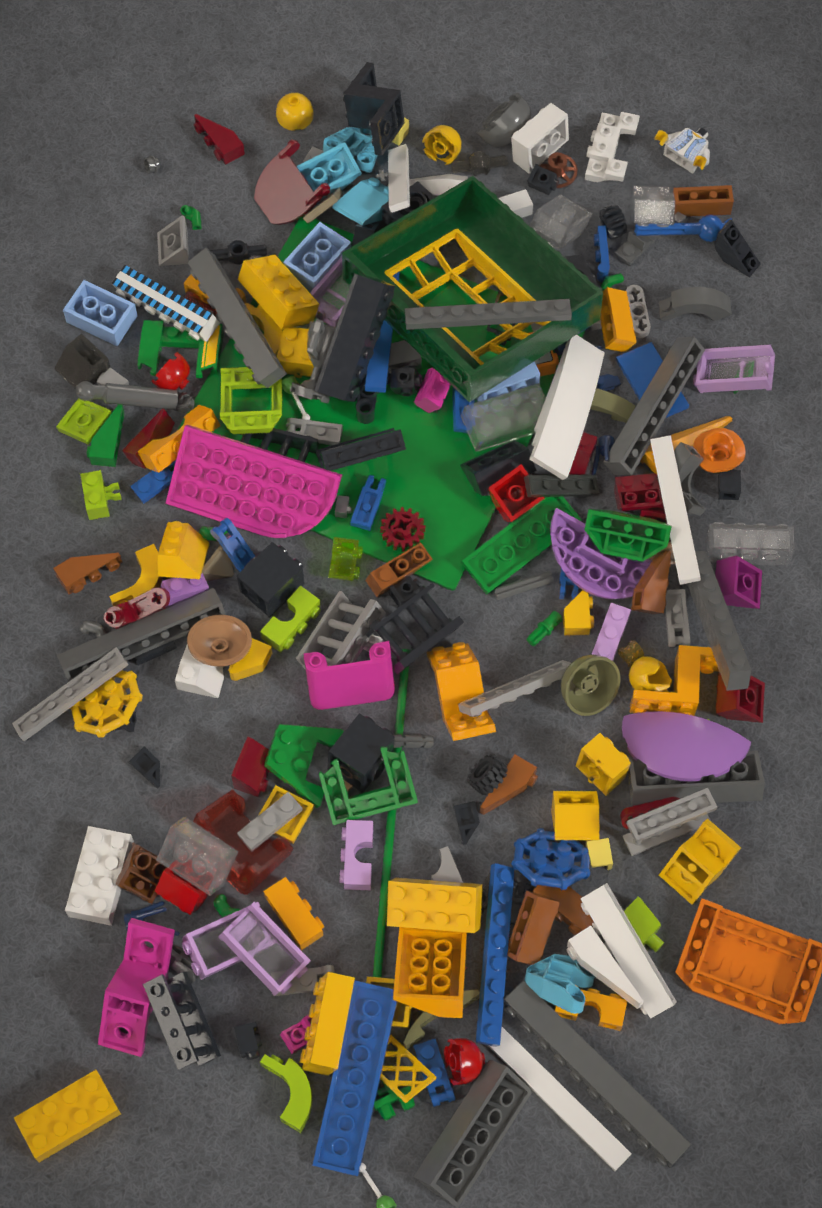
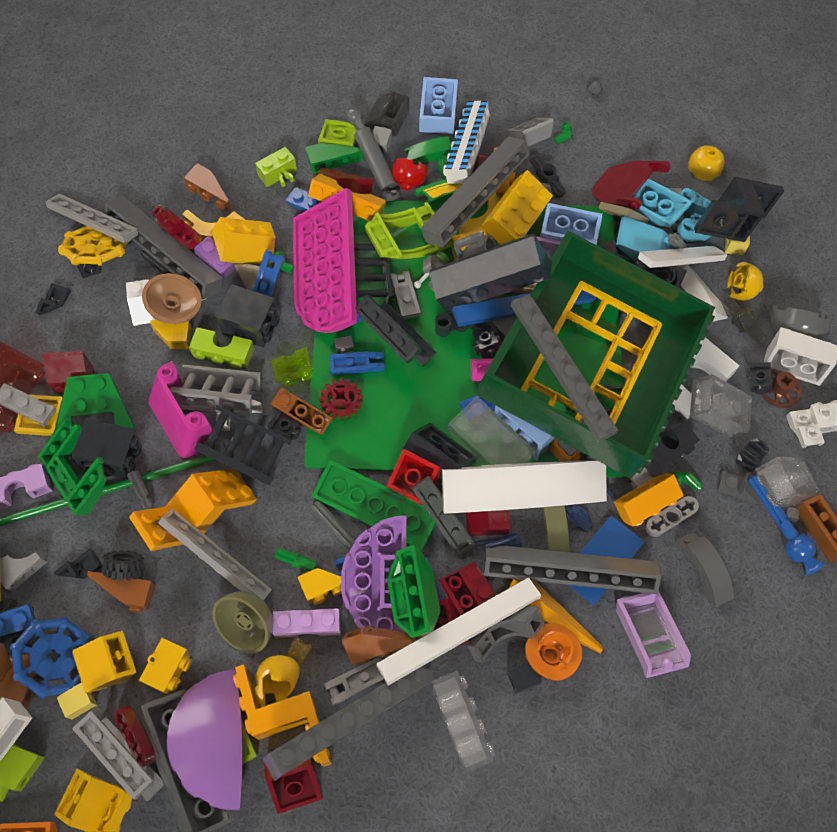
camera: 65 degrees right, 0 degrees up
dark red slope [194,114,245,165] -> none
blue plate [594,226,610,282] -> none
black slope [715,220,760,277] -> none
magenta slope [715,555,762,609] -> none

